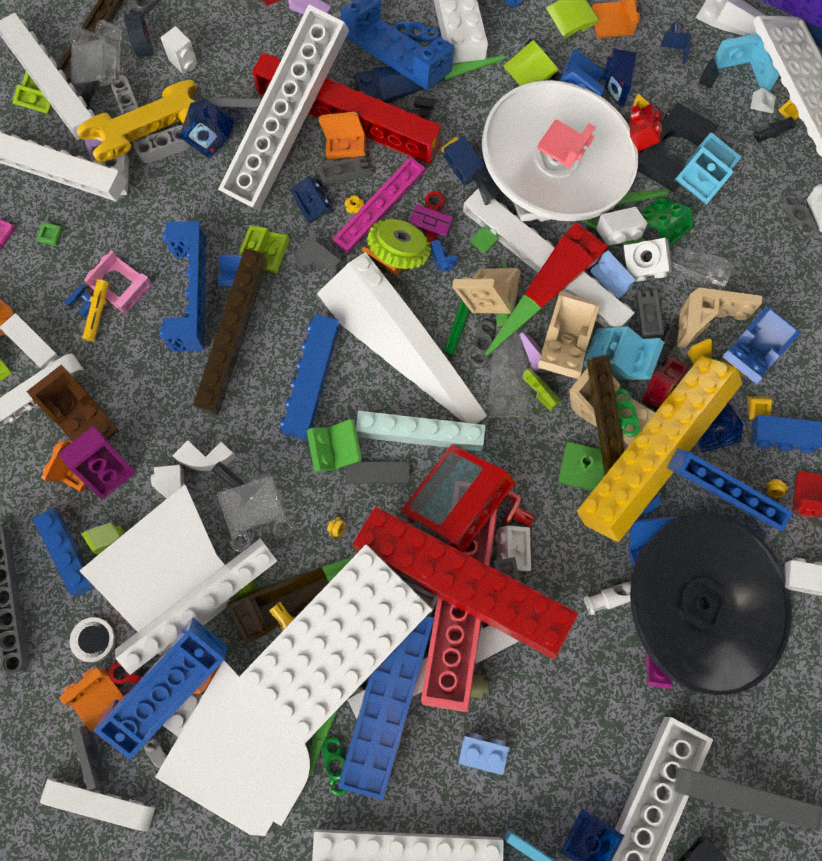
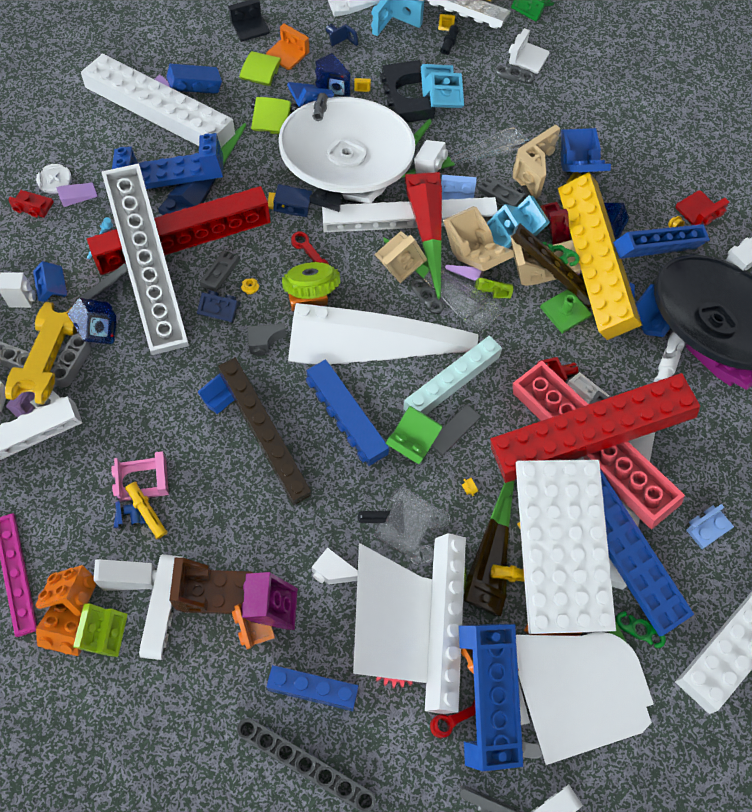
camera: 50 degrees left, 10 degrees down
bright green tile [36,222,63,246] -> none
orange bracket [59,668,124,732] -> none
tile [70,617,116,662] -> none
lime slope [81,522,125,555] -> none
blue plate [160,221,206,352] -> none
white brick [173,441,236,471] -> none
lime slope [238,225,290,274] -> none
orange bracket [319,112,366,160] -> none
dark pink plate [333,157,425,253] -> none
blue piece [394,21,440,42] -> none
panel [401,444,515,553] -> none
magenta tile [409,204,454,237] -> none
black tile [415,96,435,118] -> none
blue bracket [431,240,458,271] -> none
green axle [443,300,470,356] -> none
bright green tile [470,226,499,254] -> none
coral bracket [537,120,596,168] -> none
white brick [624,238,672,282] -> none
red brick [630,104,662,151] -> none
green bracket [640,198,693,247] -> none
yellow slope [687,339,712,364] -> none
black slope [699,58,719,88] -> none
yellow slope [747,396,772,419] -> none
white slope [750,88,776,113] -> none
blue brick [751,415,822,454] -> none
none -> blue panel [33,261,67,302]
none -> dark grey pin [312,93,328,121]

